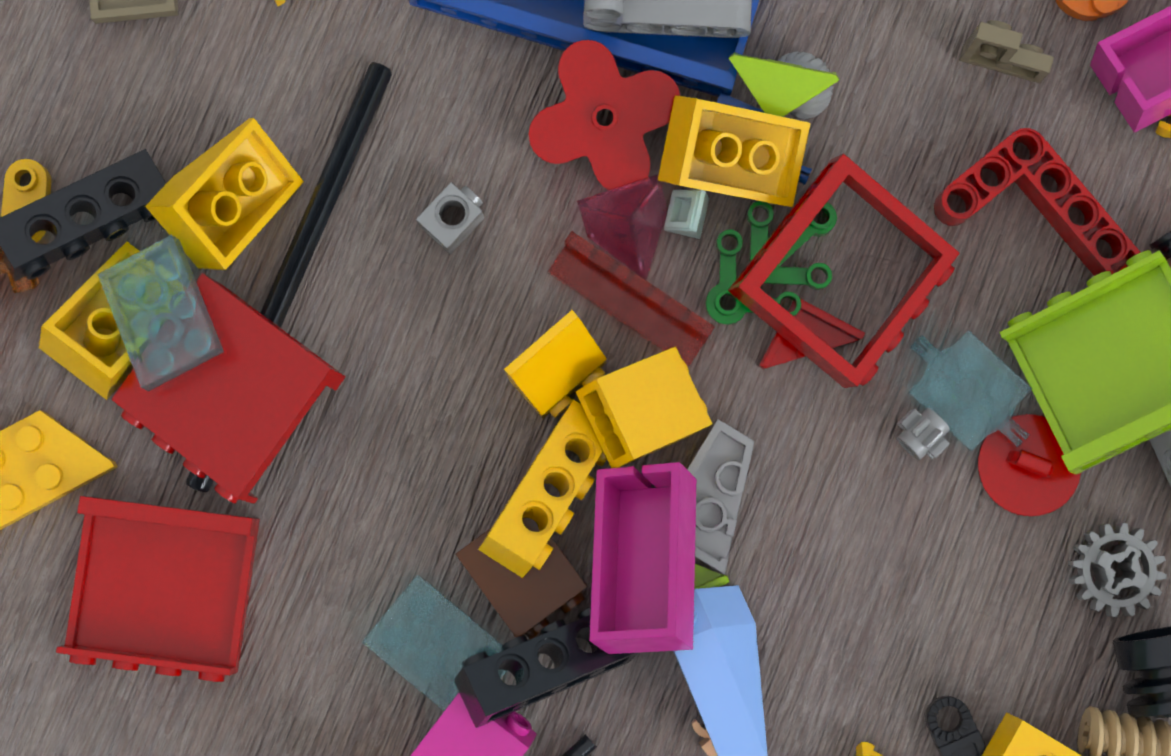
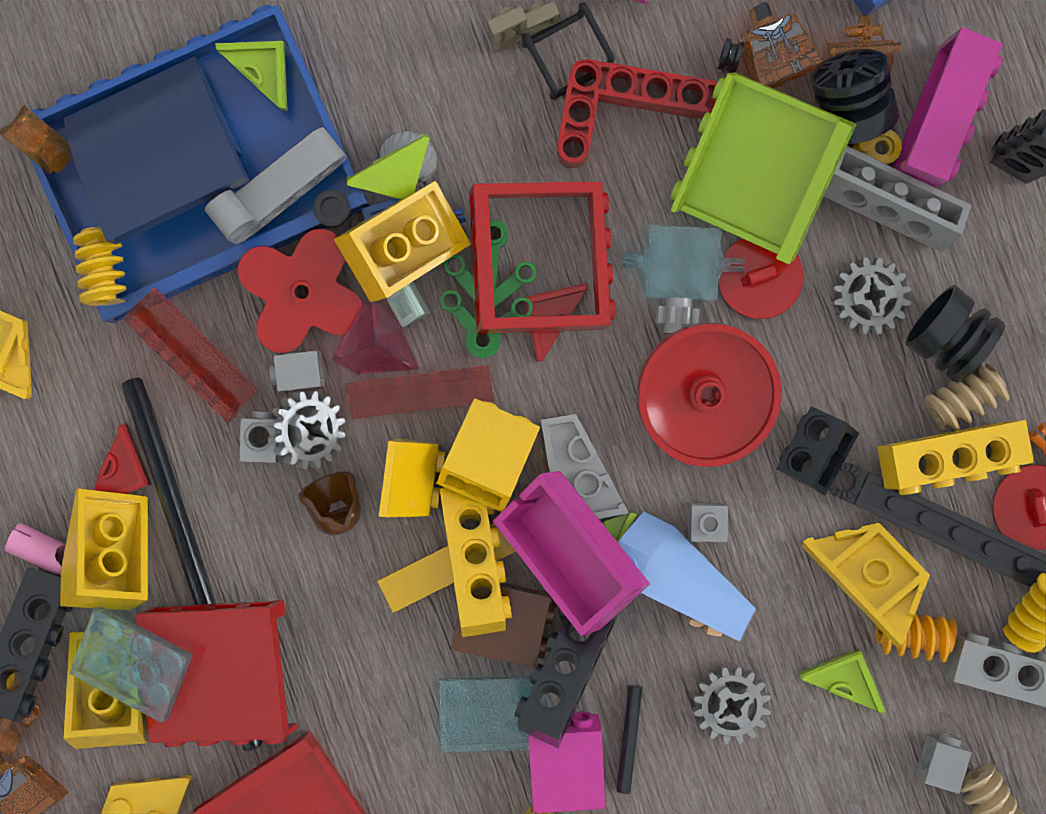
camera: 45 degrees left, 5 degrees up
none -> bright pink piece [5,523,66,577]
none -> red tile [93,424,151,494]
none -> clear red fence [122,287,258,423]
none -> light grey gear [267,391,345,469]
none -> light grey brick [269,351,326,392]
none -> reddish brown hair [298,471,361,536]
none -> black tile [313,190,351,228]
none -> yellow tile [377,522,516,613]
none -> black piece [522,2,615,100]
none -> red dish [637,323,782,467]
none -> light grey brick [686,502,728,542]
none -> black brick [777,406,859,496]

